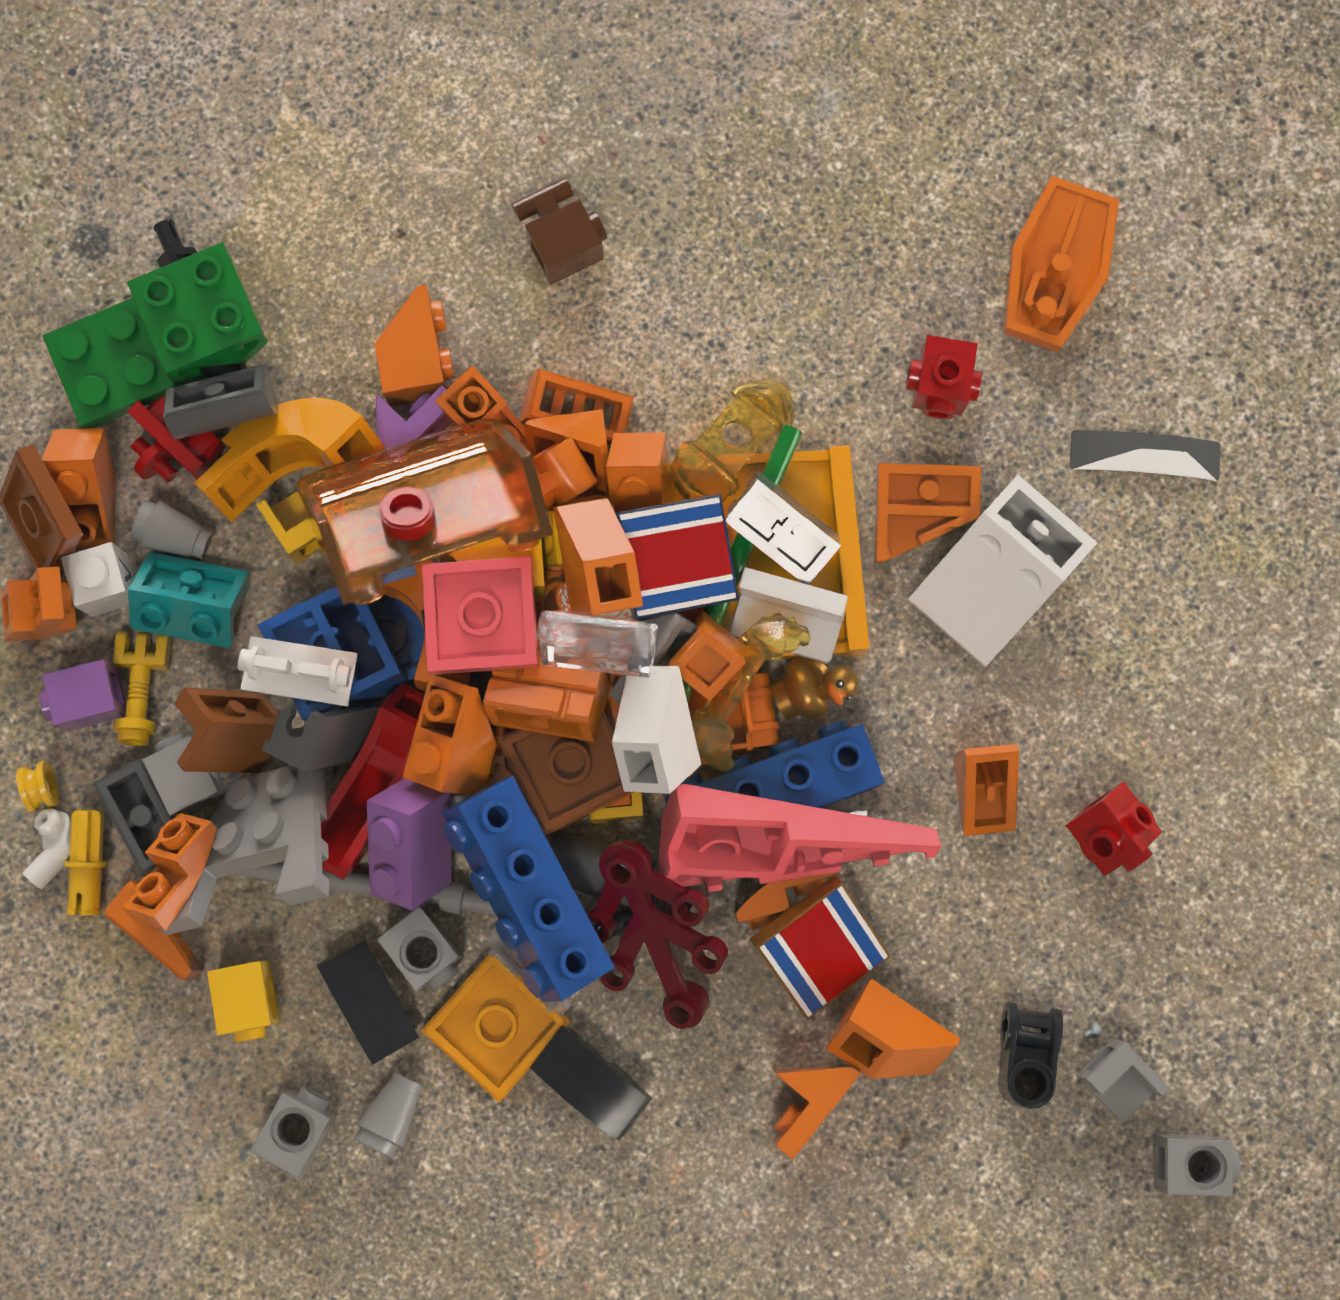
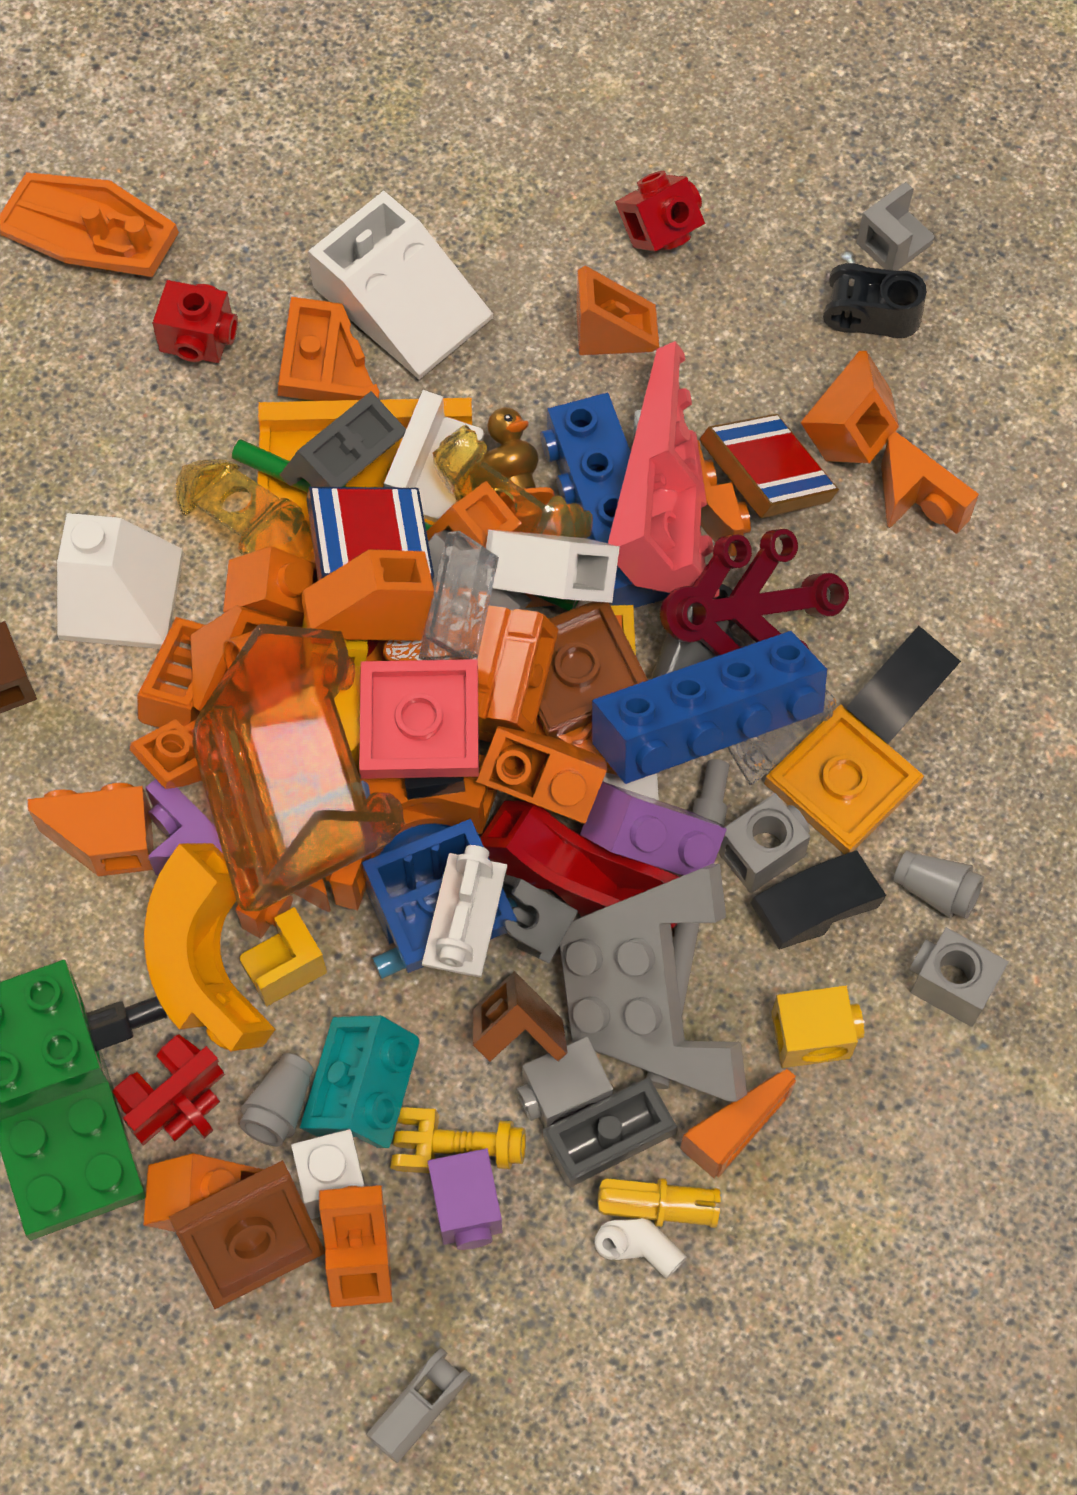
camera: 85 degrees left, 15 degrees down
yellow bush [16,761,59,813] -> none
orange slope [122,813,217,931] -> none
dark grey brick [163,364,278,440] -> none
tile [379,487,435,541] -> none
dark grey sticker [1070,430,1220,481] -> none
light grey brick [1154,1133,1241,1197] -> none
none -> white slope [57,513,184,649]

